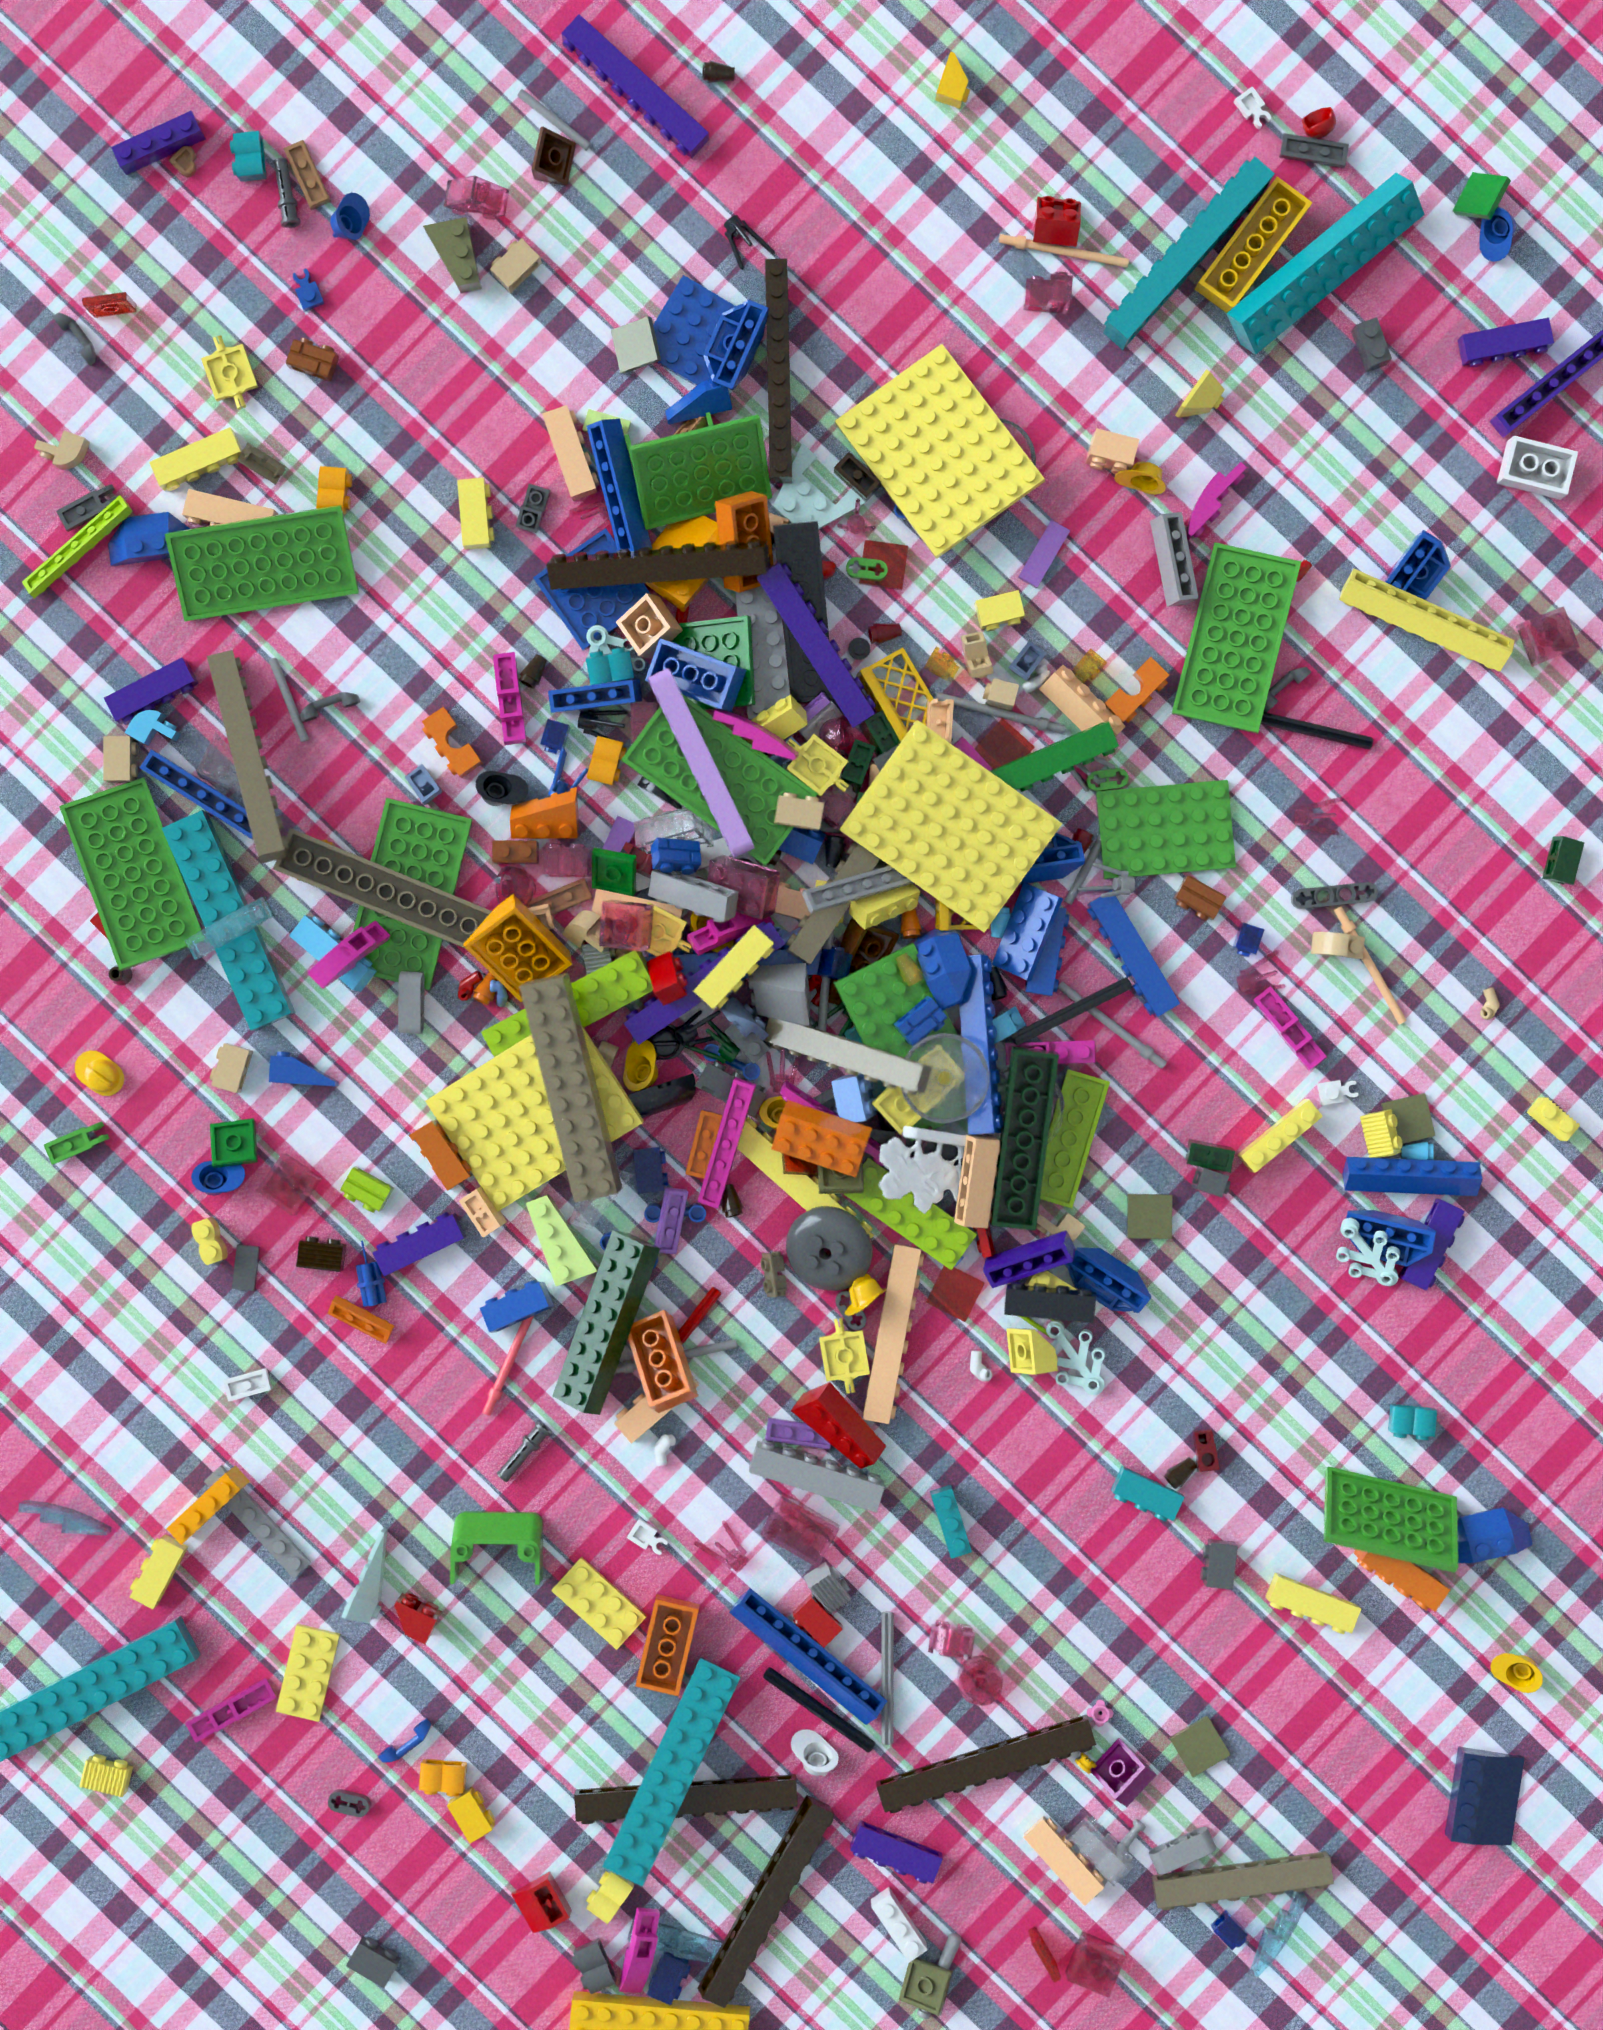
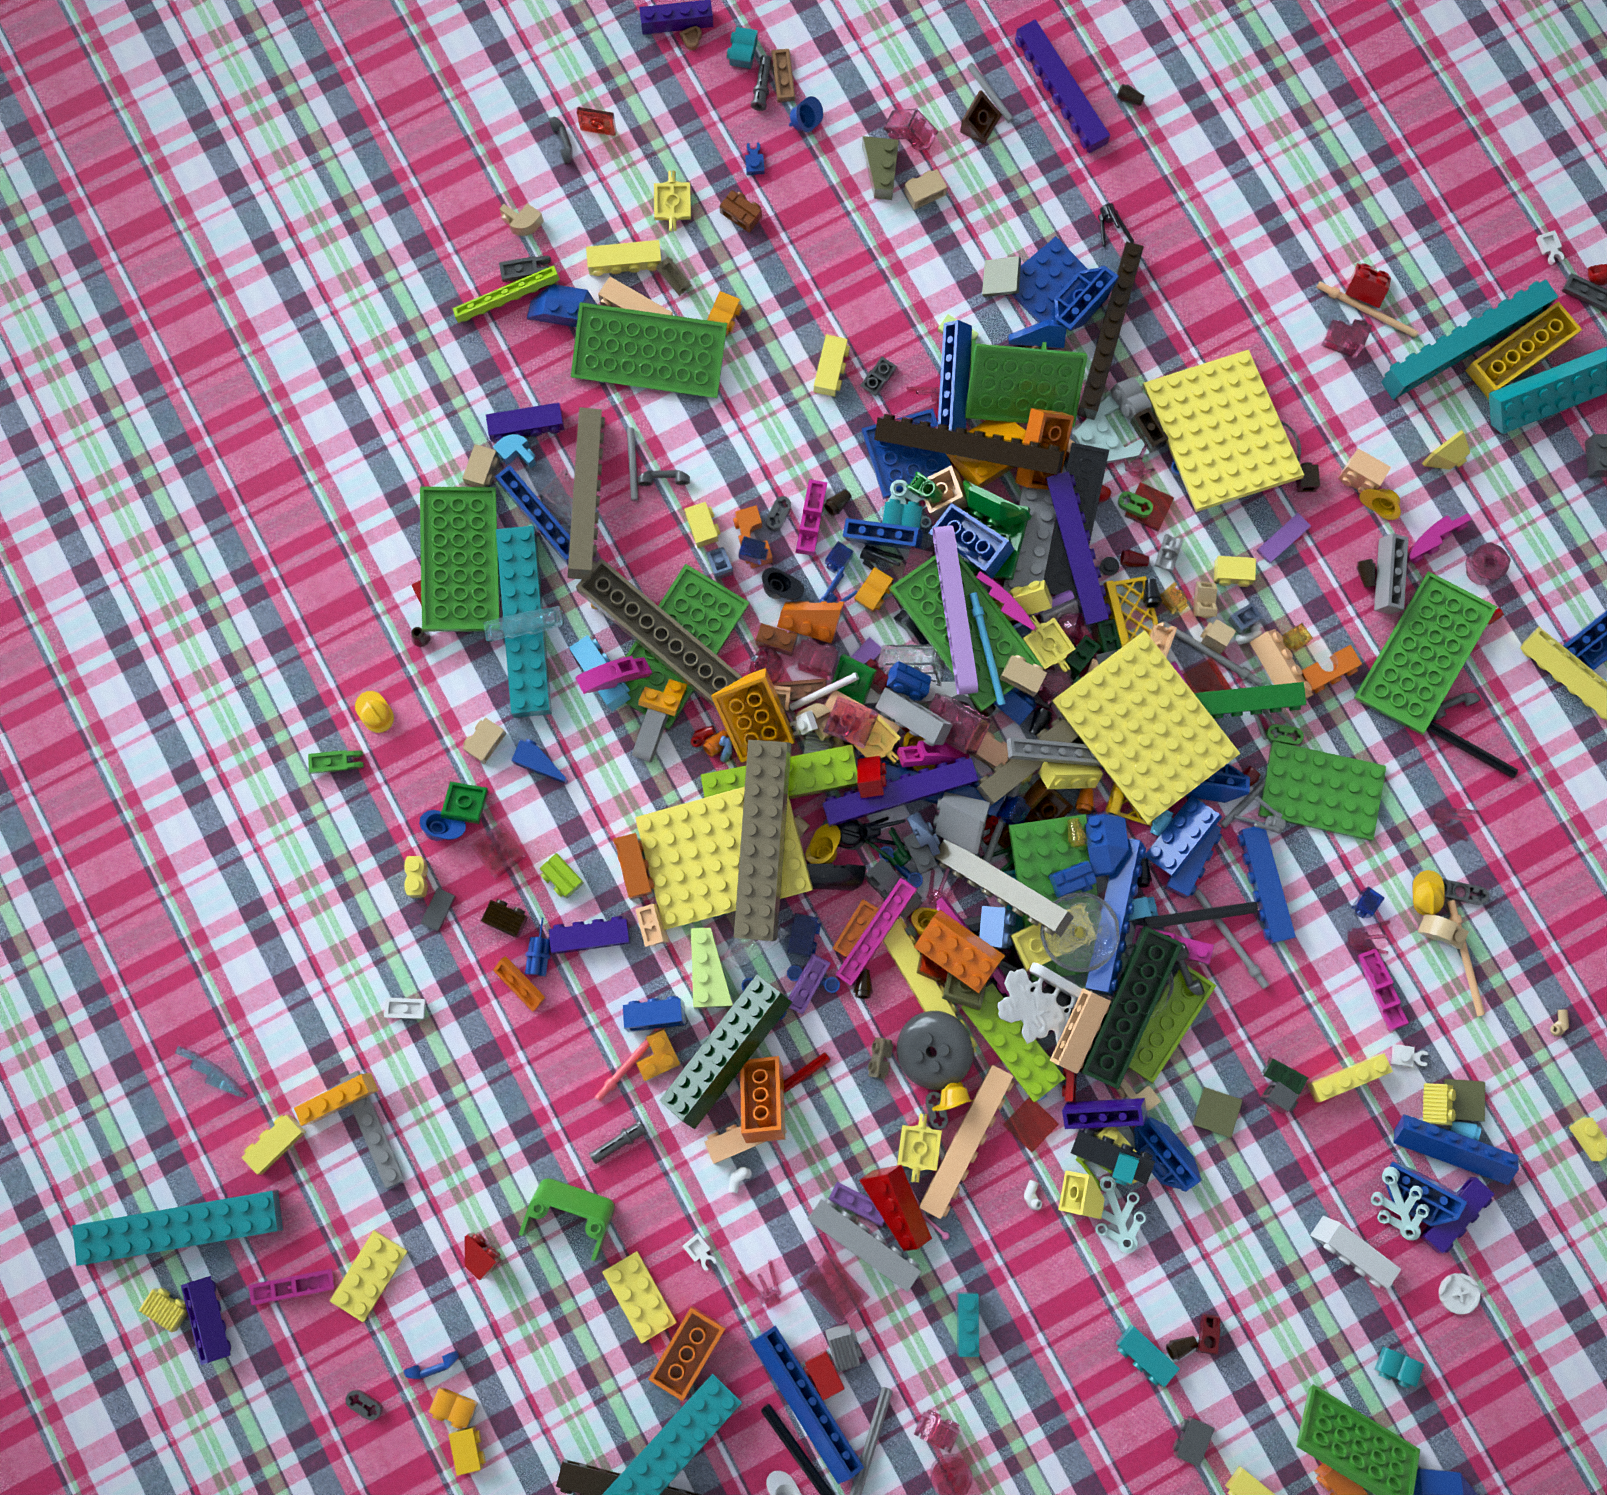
camera: 20 degrees right, 10 degrees down
light aqua wedge [341,1528,388,1623] -> none
light nougat brick [542,405,599,501] -> none
light grey bar [615,1339,737,1374] -> none
light yellow brick [694,925,774,1009] -> none
yellow slope [935,51,970,109] -> none
dark orange brick [1173,875,1227,922] -> none
none -> dark purple brick [181,1276,231,1365]
none -> light orange plate [636,1028,681,1081]
none -> light orange plate [638,679,687,716]
none -> light yellow brick [684,502,721,548]
none -> clear blue brick [738,536,769,565]
none -> dark grey beam [766,496,791,531]
none -> white bar [790,672,859,711]
none -> white plate [790,710,818,736]
none -> green piece [906,471,943,504]
none -> bright pink hinge [920,1209,950,1240]
none -> green wedge [963,480,1032,529]
none -> medium azure bar [969,592,1006,706]
none -> light grey brick [1110,377,1152,421]
none -> teal brick [1112,1152,1139,1186]
none -> black cone [1143,579,1162,608]
none -> light grey hips [1154,534,1183,572]
none -> dark grey bar [1176,943,1205,996]
none -> dark brown brick [1296,462,1320,492]
none -> white wedge [1310,1216,1401,1289]
none -> dark brown cone [1356,559,1375,588]
none -> yellow piece [1412,870,1445,915]
none -> white tile [1439,1273,1480,1314]
none -> clear pink brick [1465,542,1511,585]

